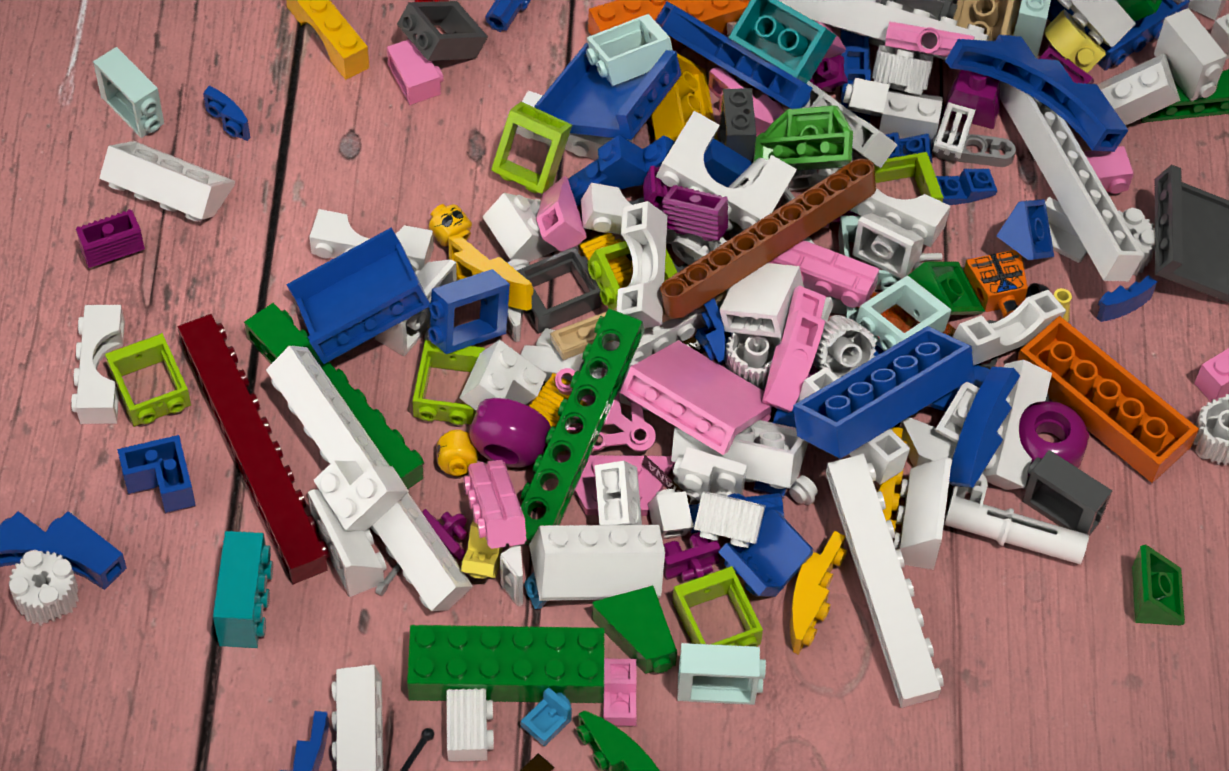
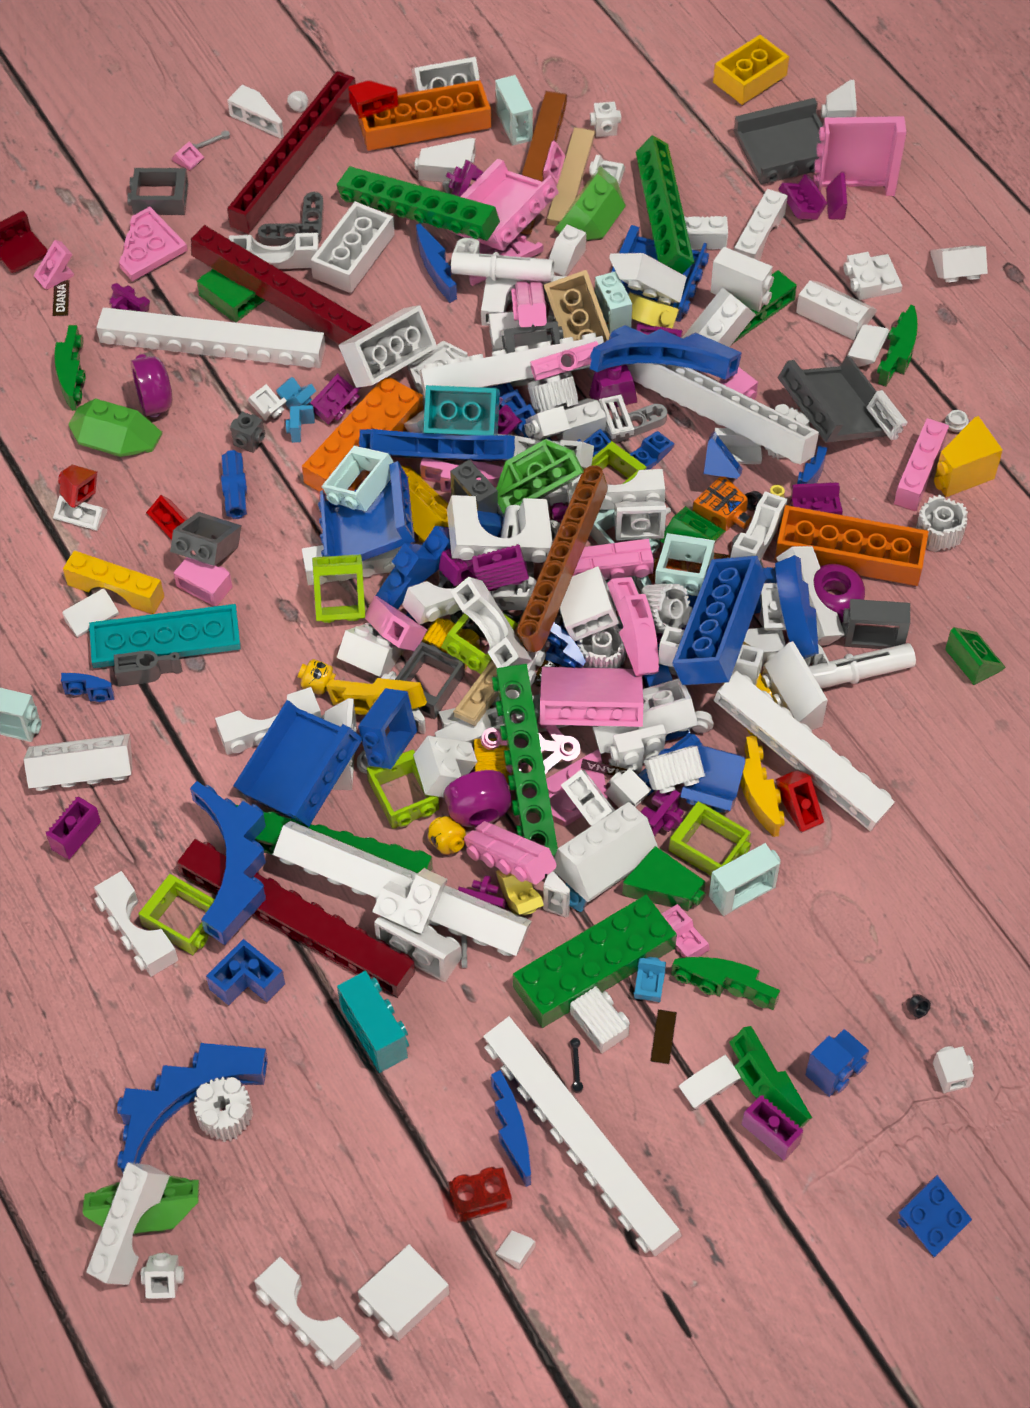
camera: 30 degrees left, 0 degrees up
none -> white slope [62,589,119,638]
none -> teal plate [89,604,241,668]
none -> dark grey piece [114,651,183,687]
none -> blue arch [190,781,266,945]
none -> red slope [775,769,824,832]
none -> magenta bracket [791,482,843,515]

